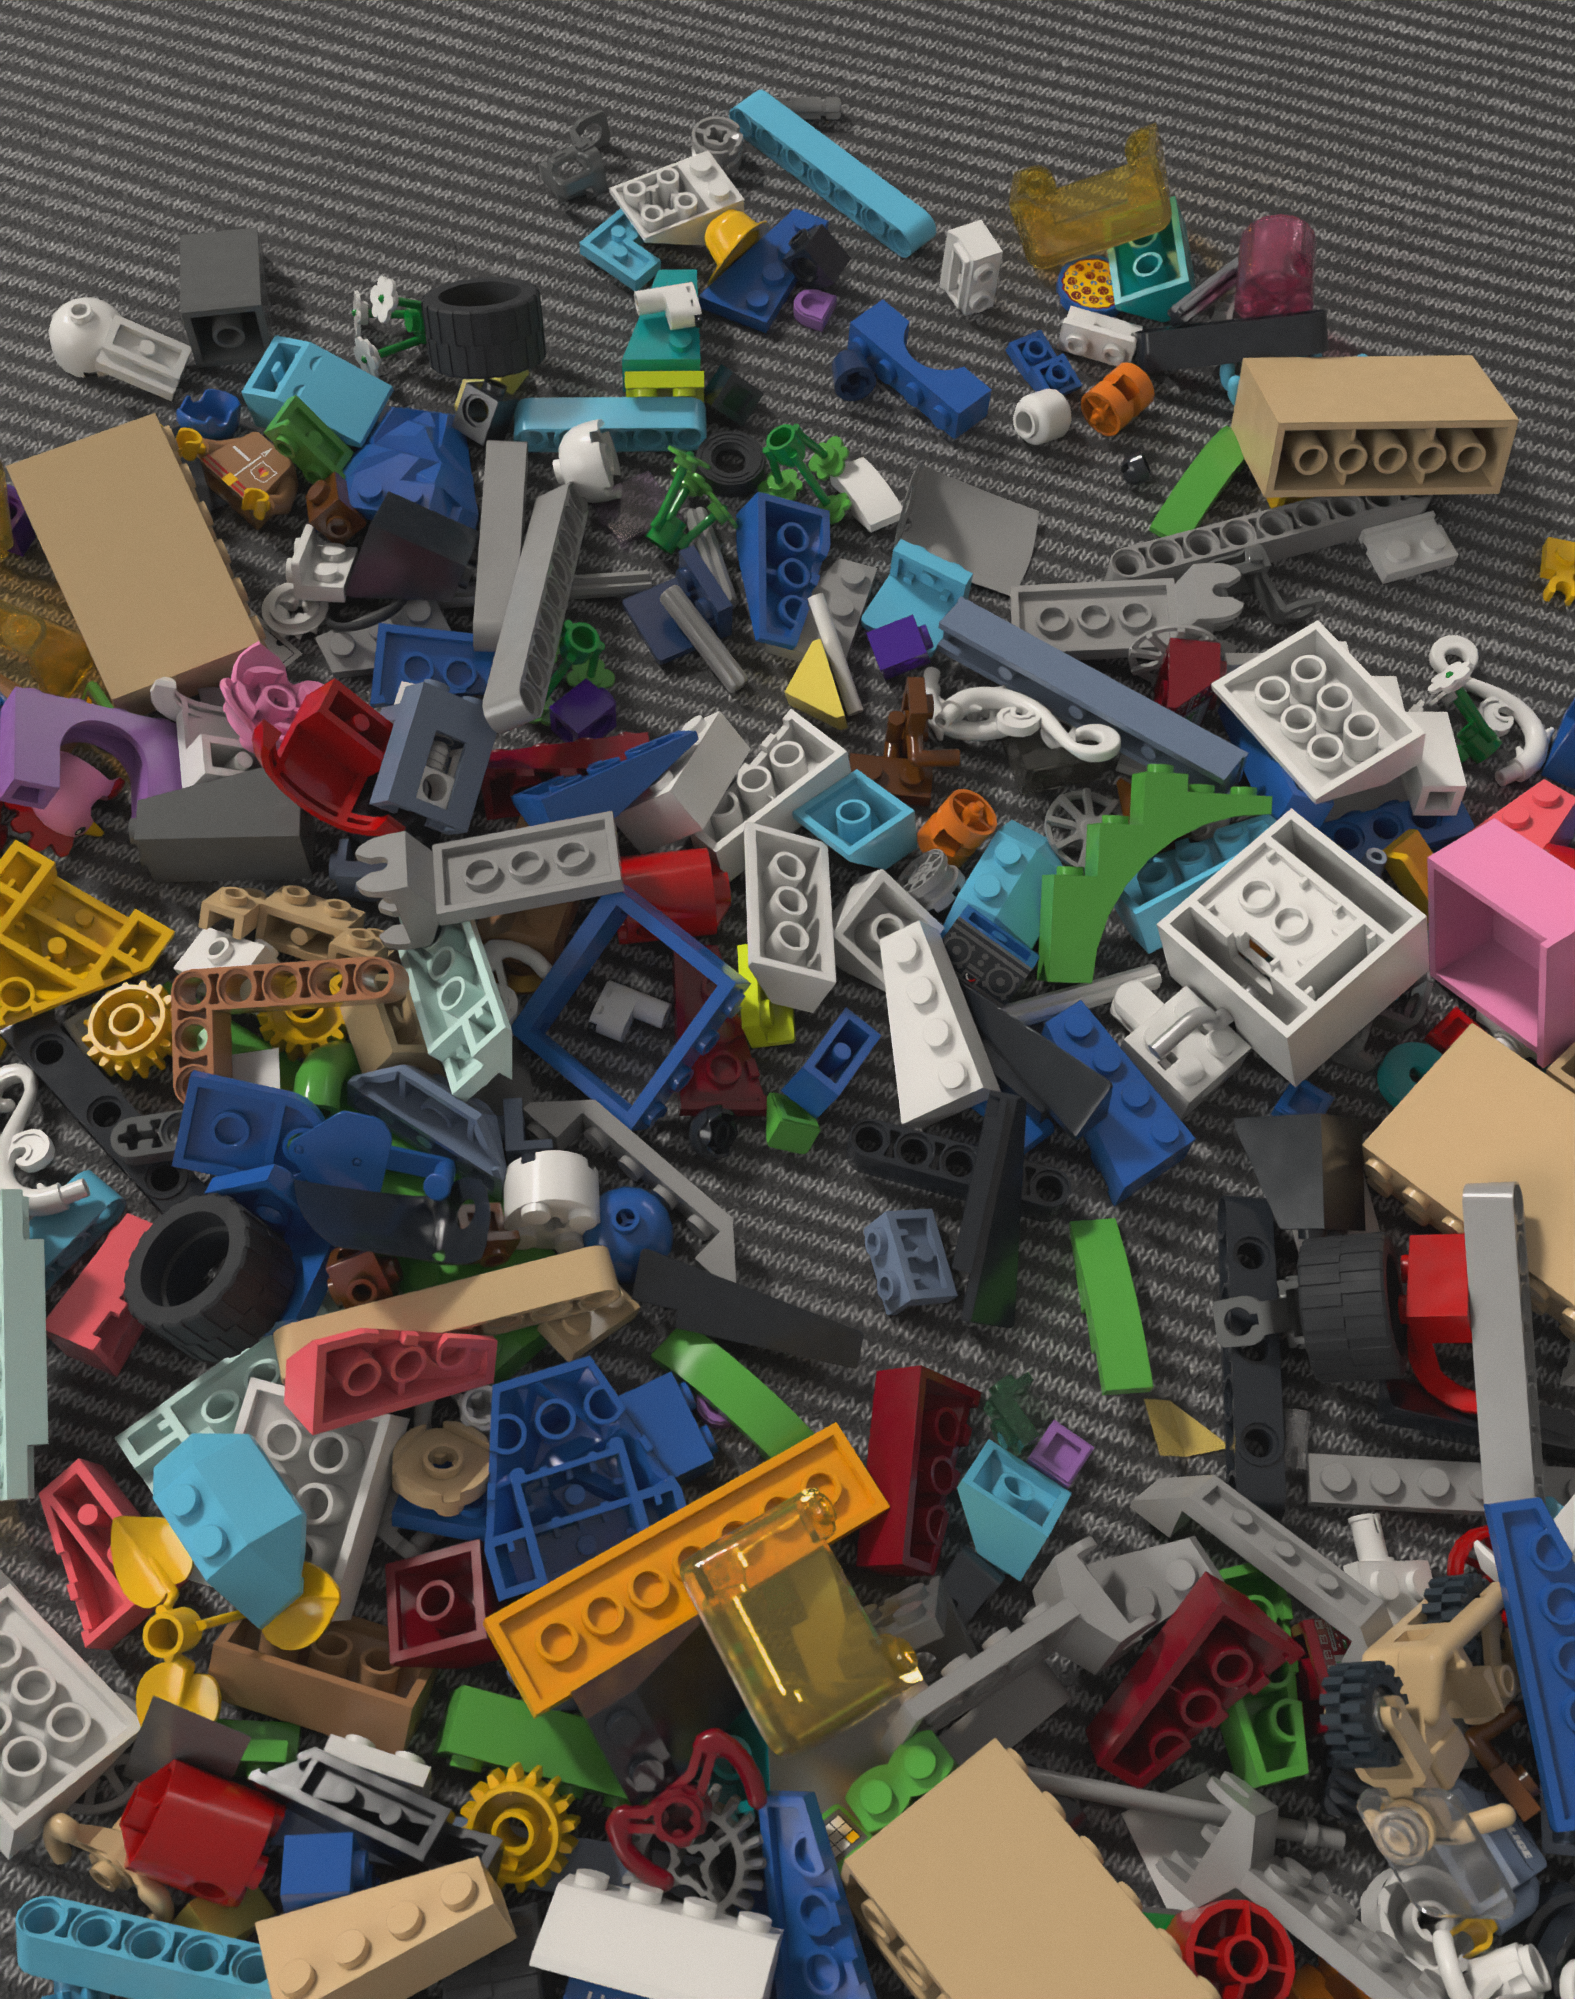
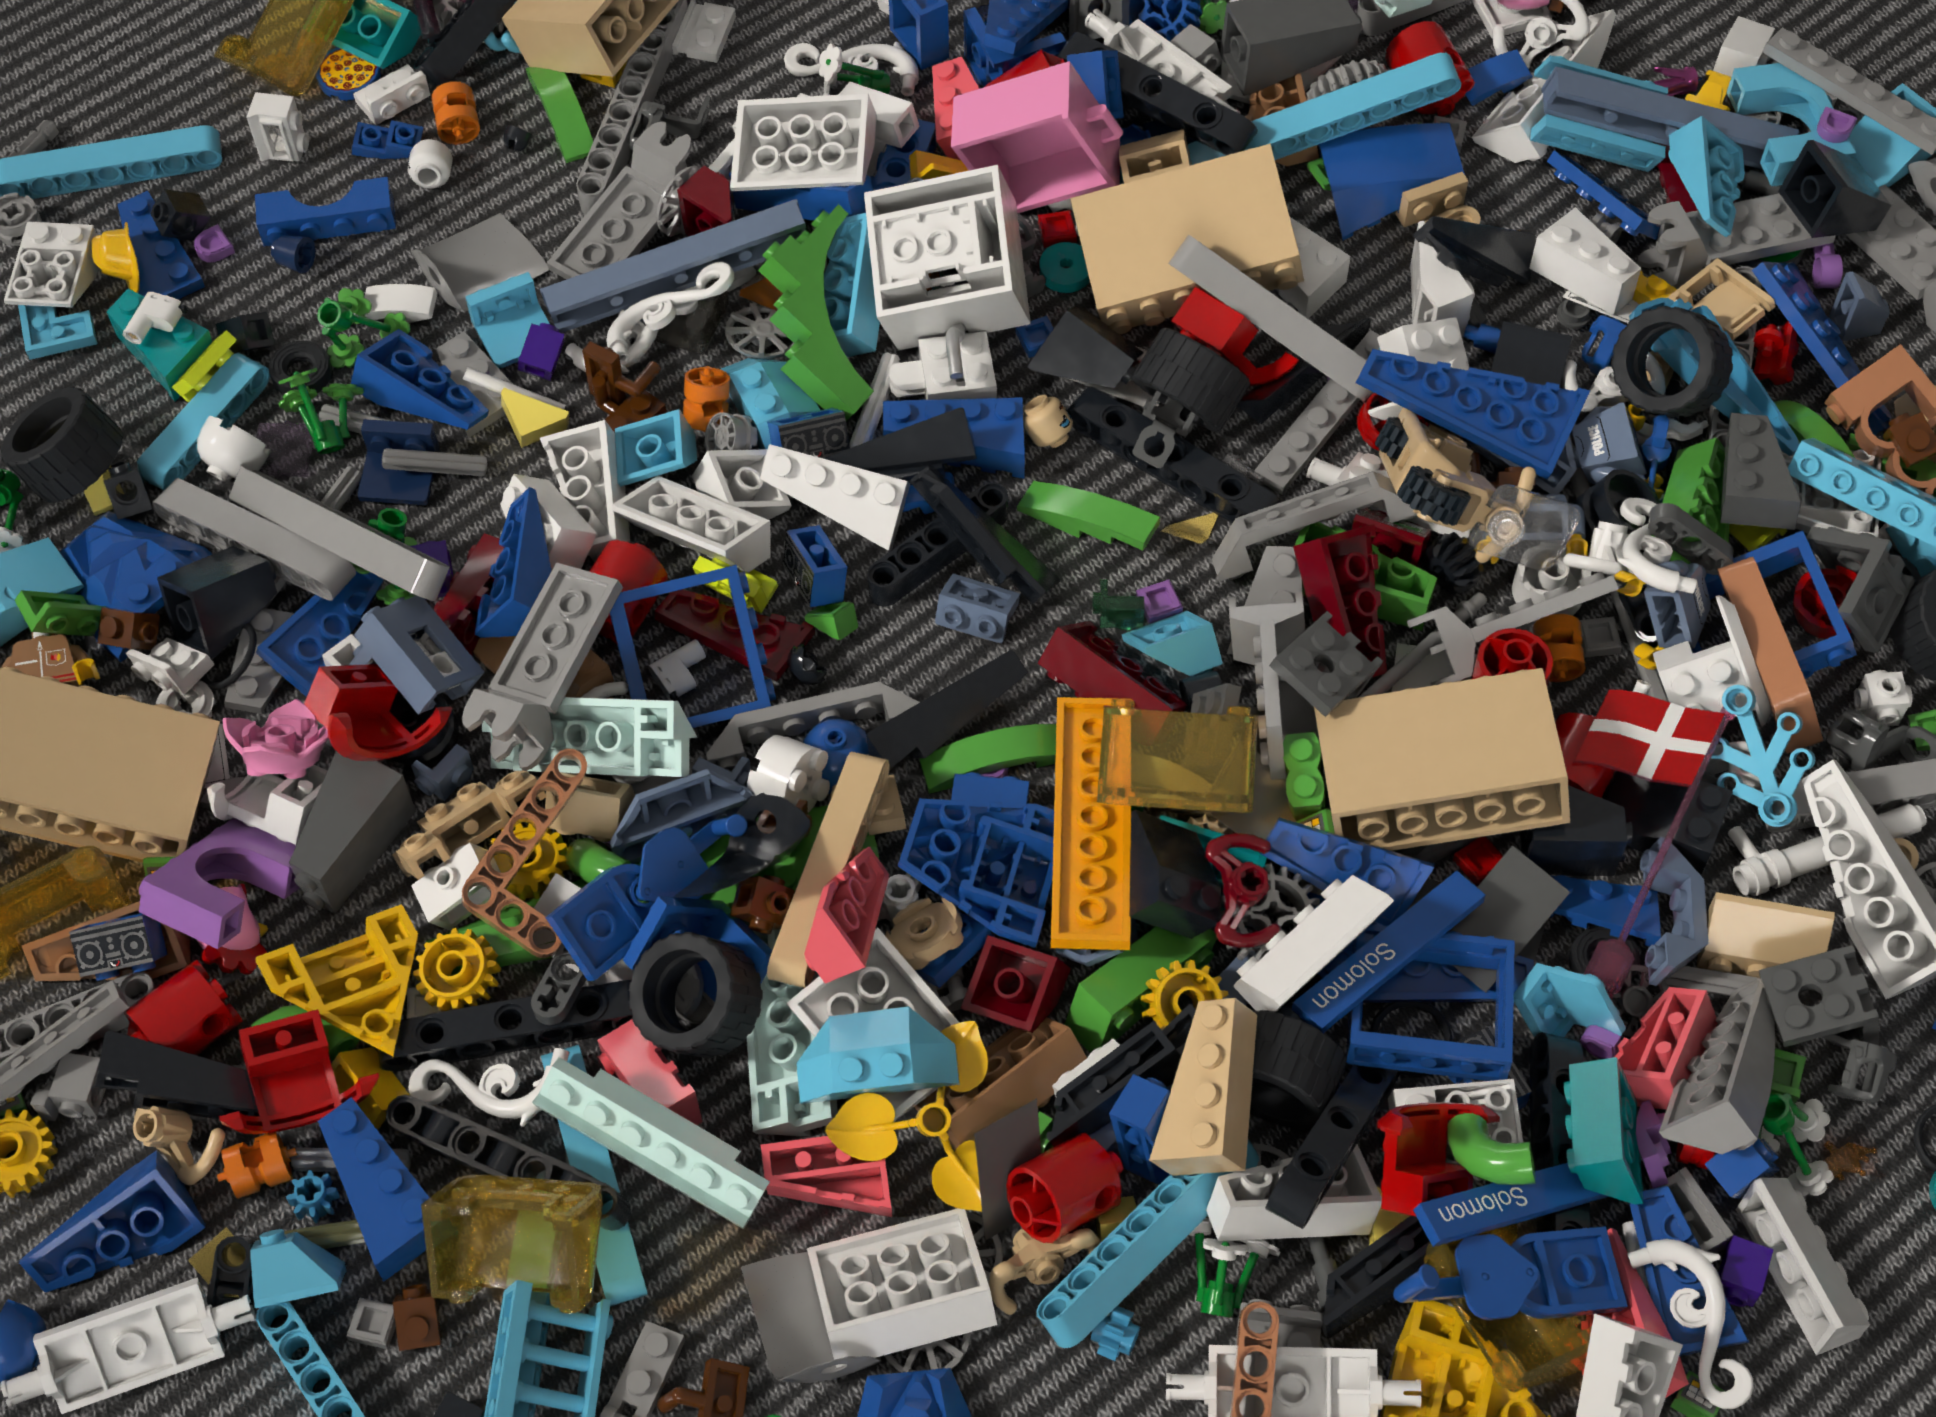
camera: 50 degrees left, 5 degrees down
none -> tan head [1023,394,1073,448]
none -> dark grey bracket [1269,611,1383,717]

